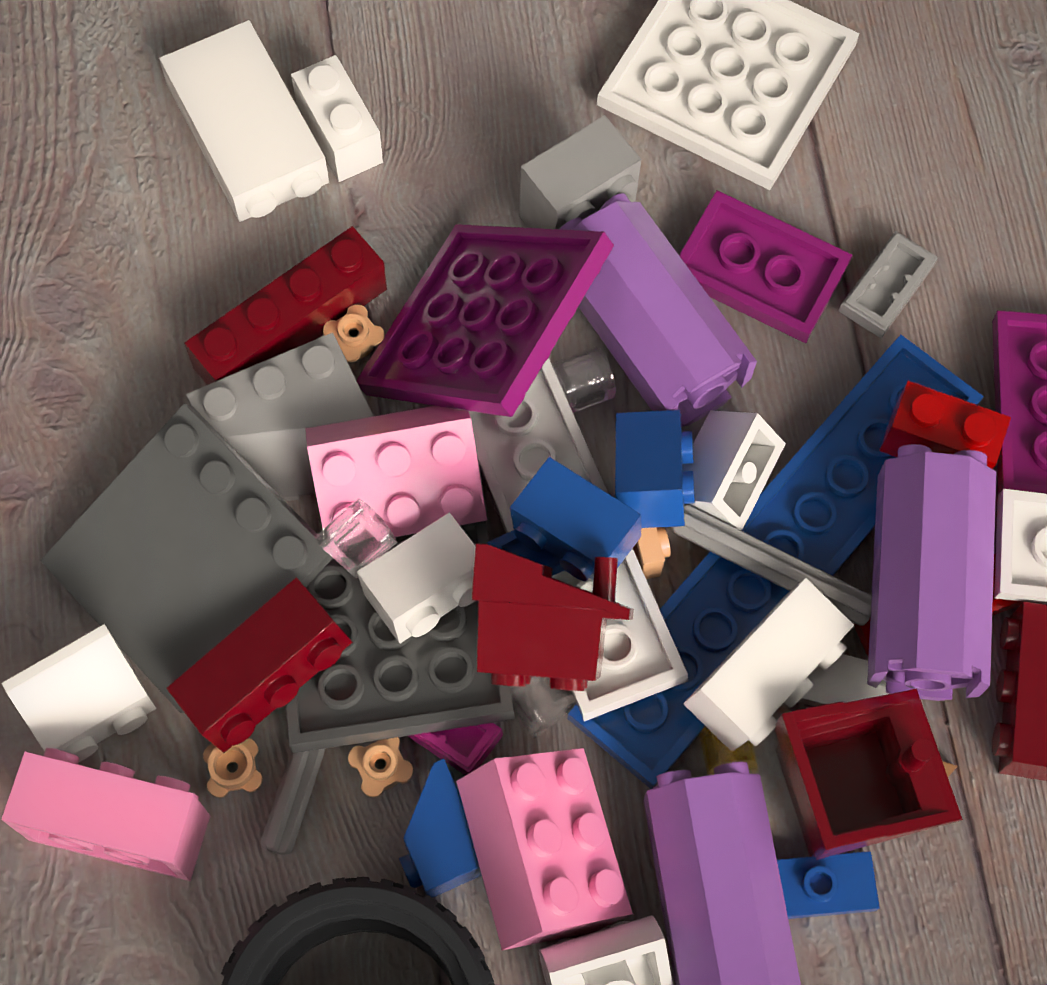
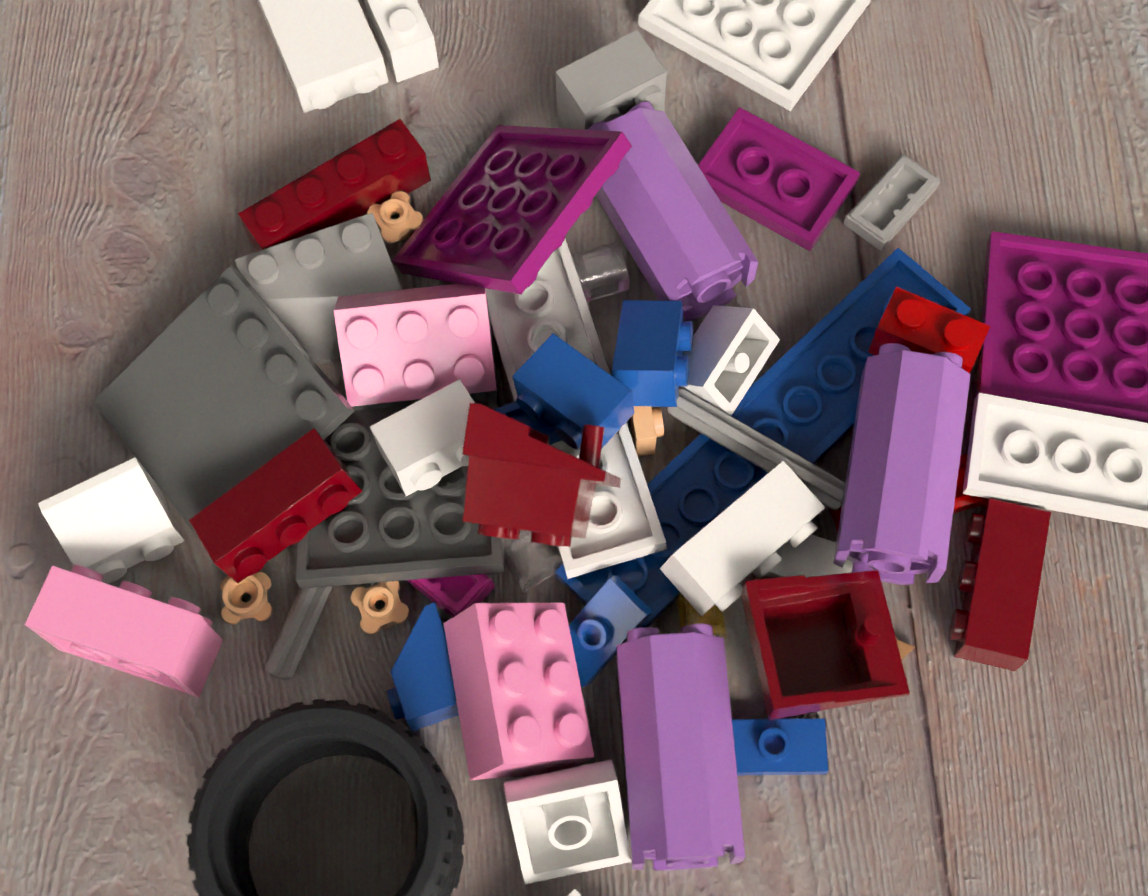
camera: 10 degrees right, 0 degrees up
clear brick [316,498,397,578] -> none
none -> blue plate [569,575,653,688]

